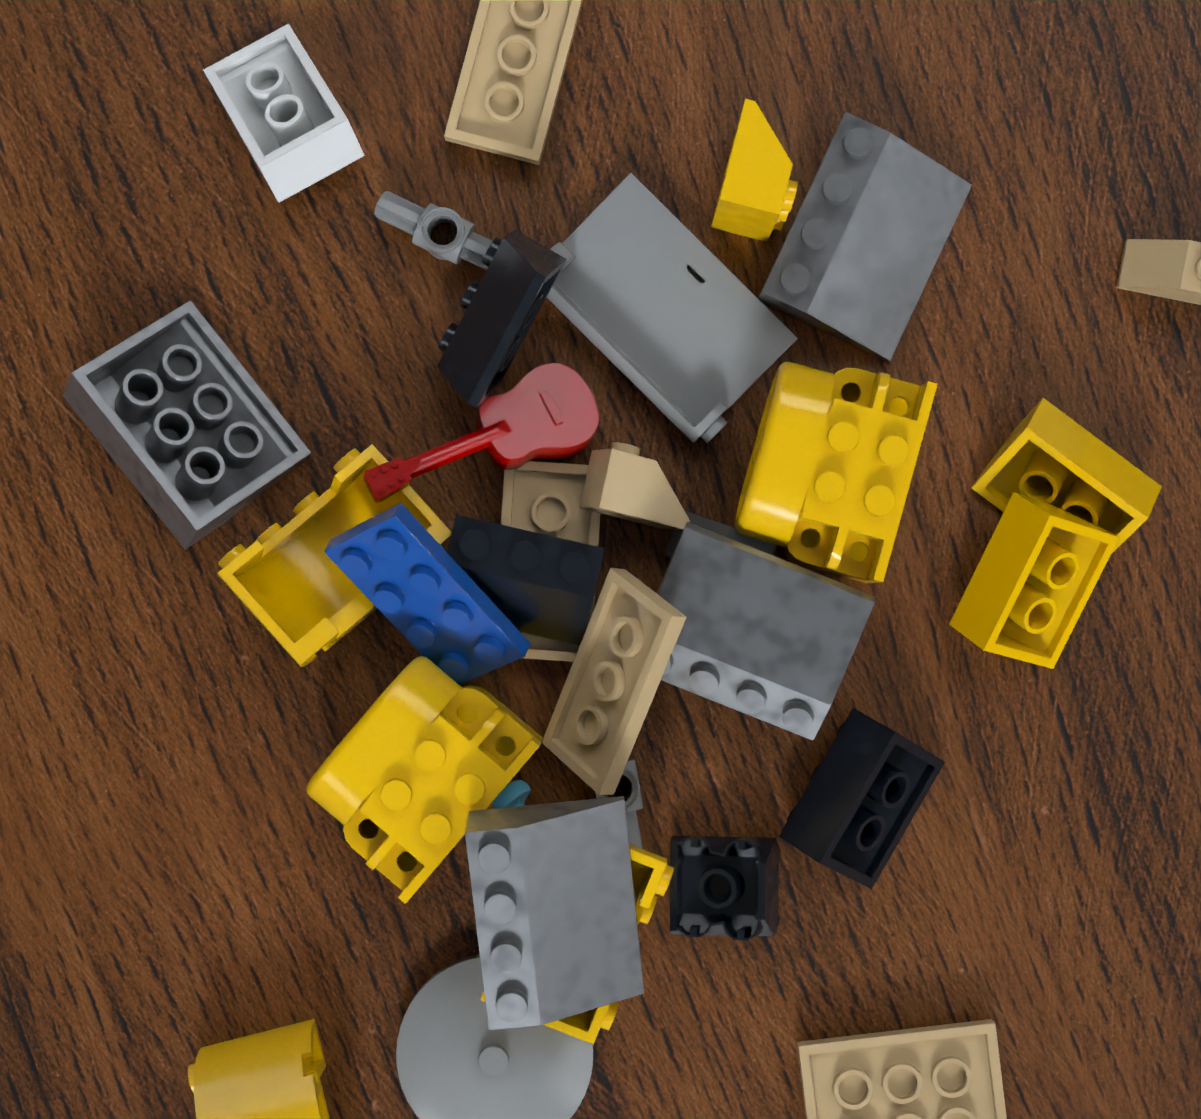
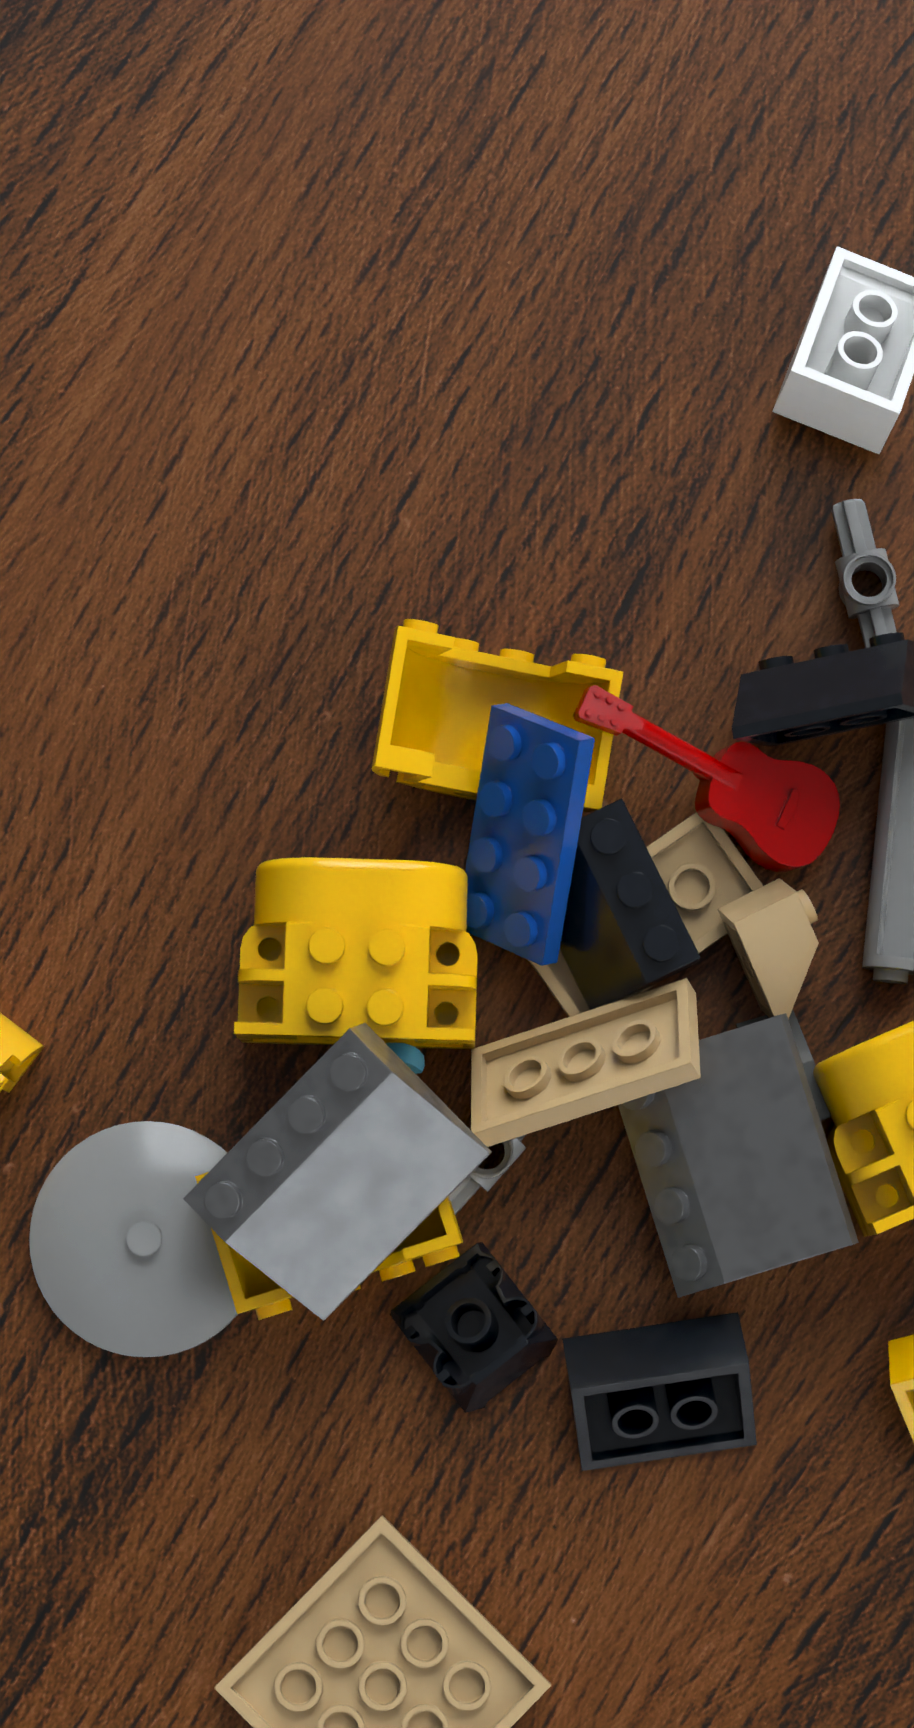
camera: 60 degrees right, 5 degrees down
flat silver slope [63,300,311,550] -> none

